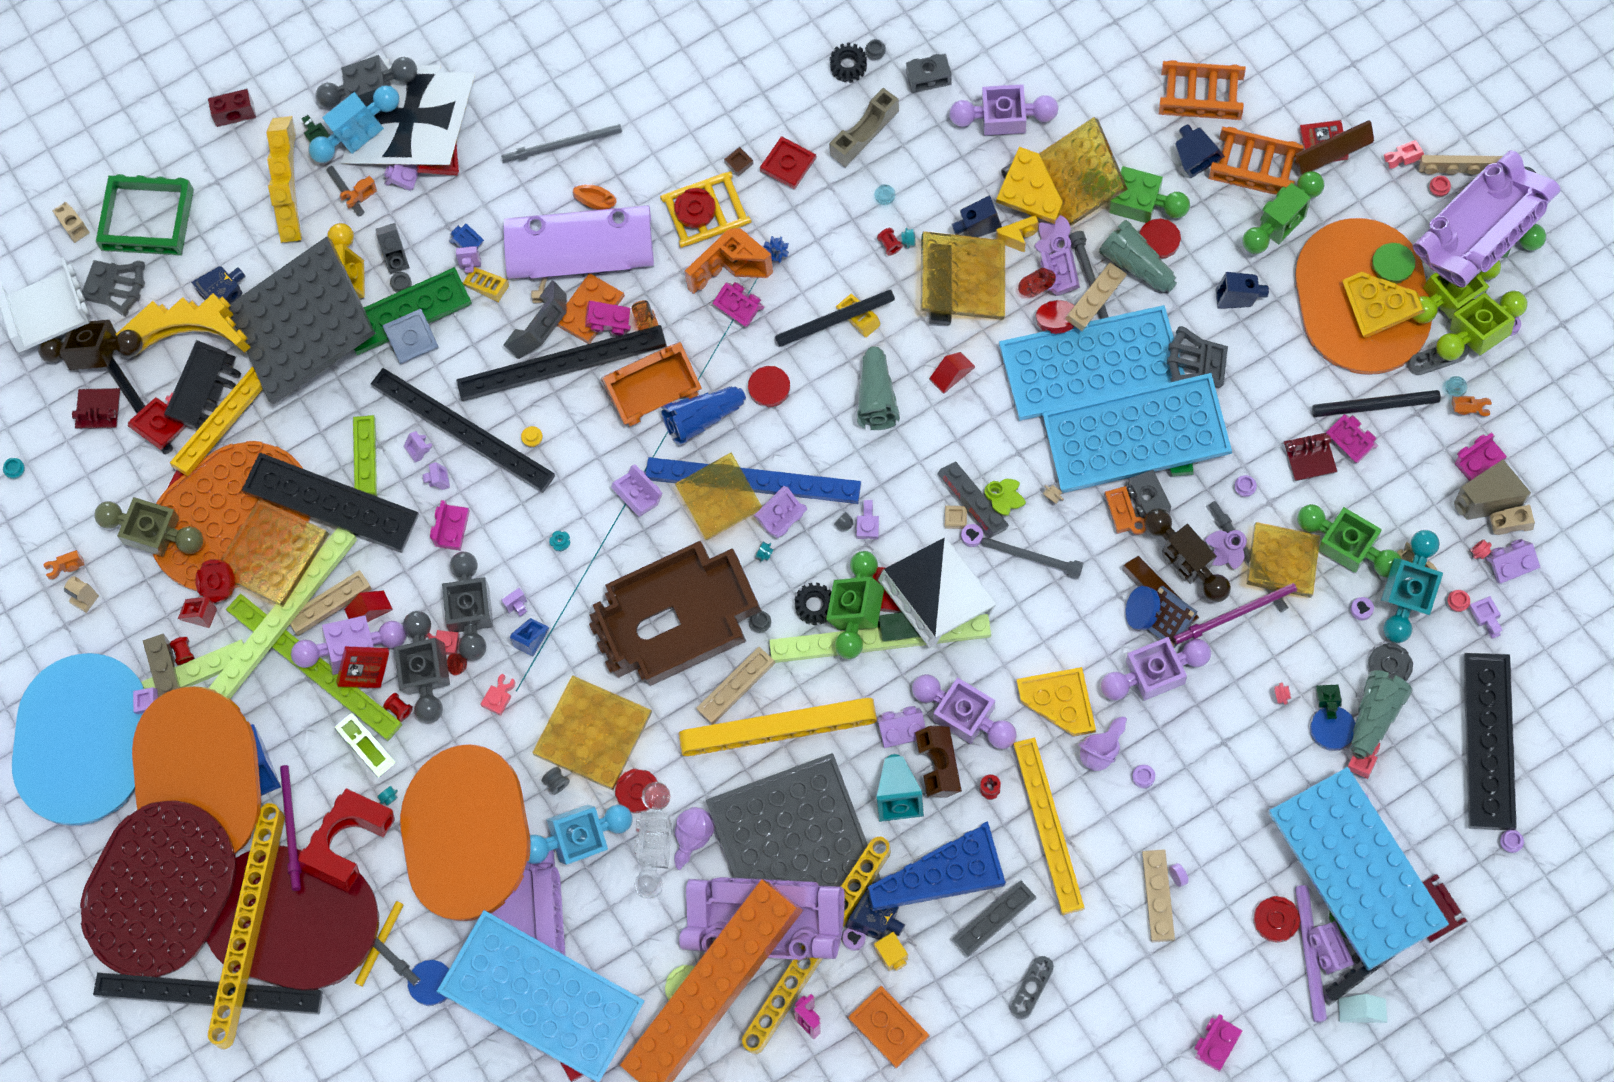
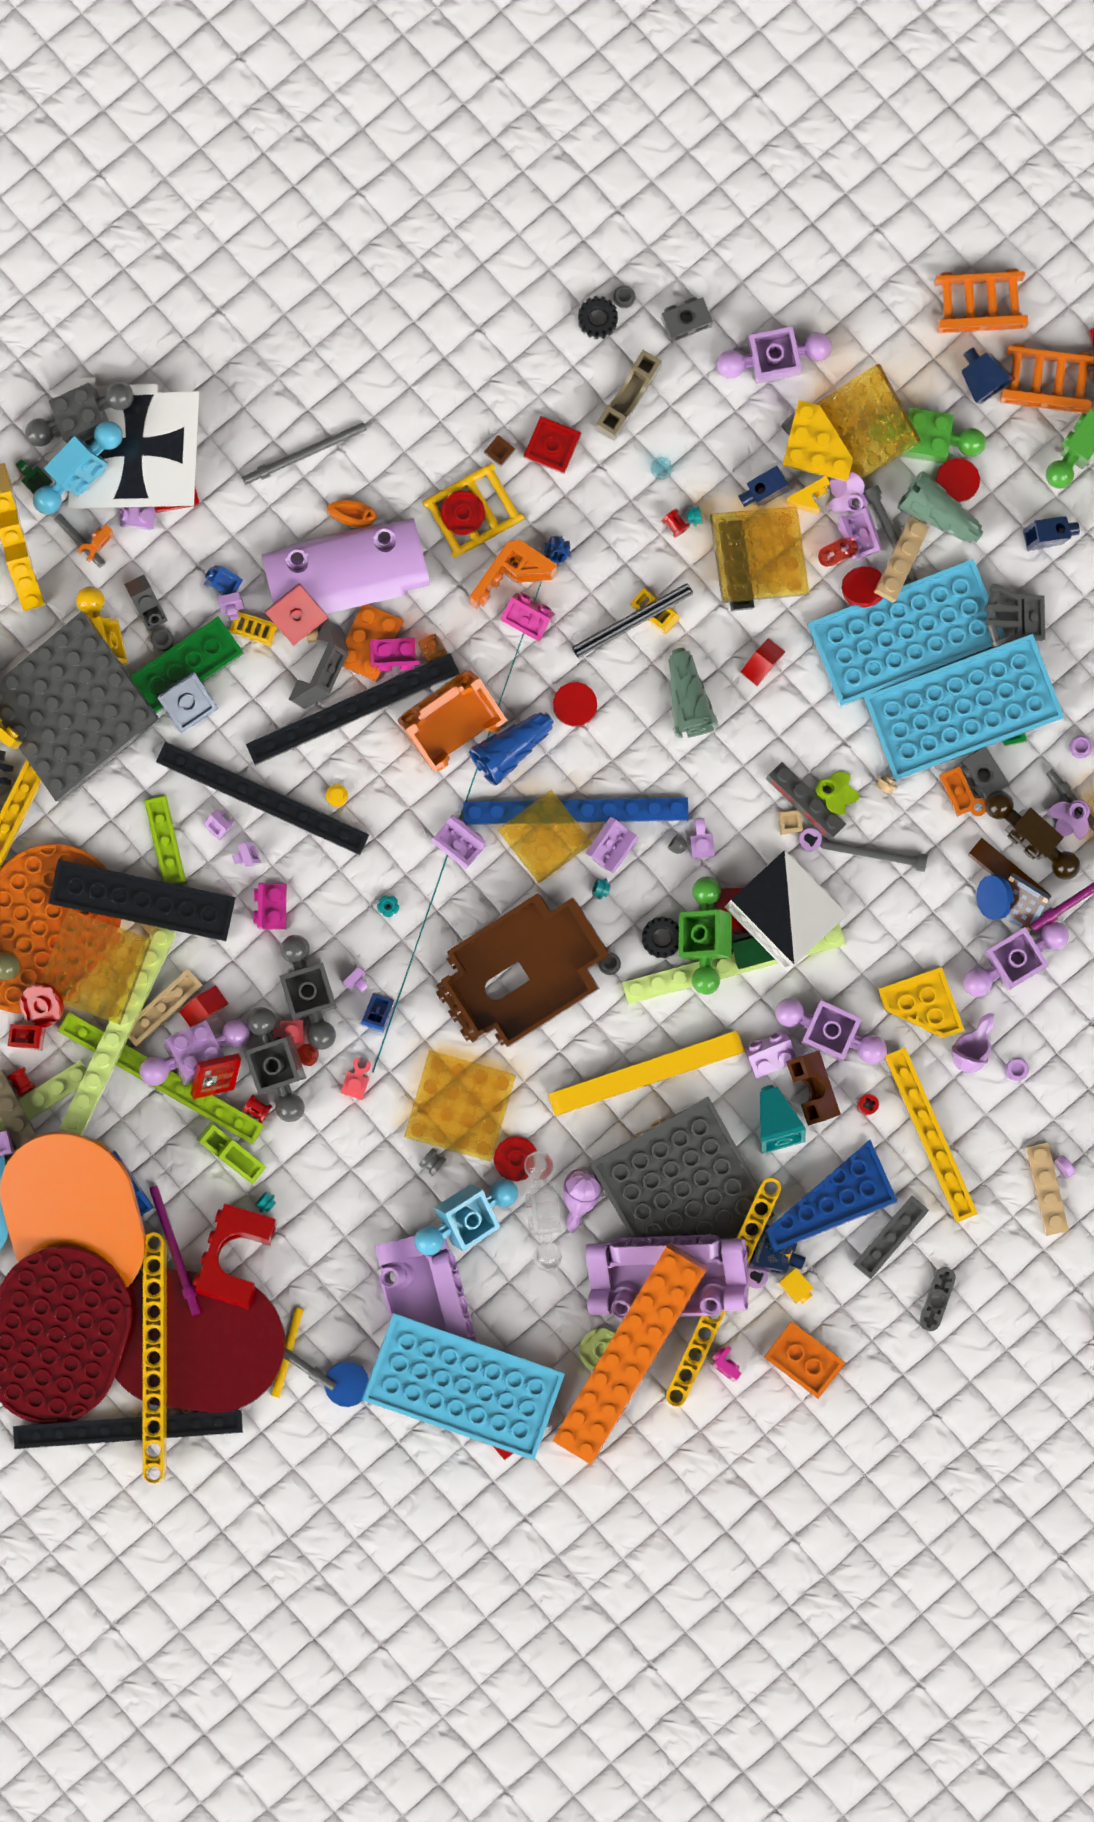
camera: 20 degrees left, 15 degrees up
orange tile [400,745,531,921] -> none
tan plate [696,647,775,725] -> none
none -> plate [265,583,328,646]

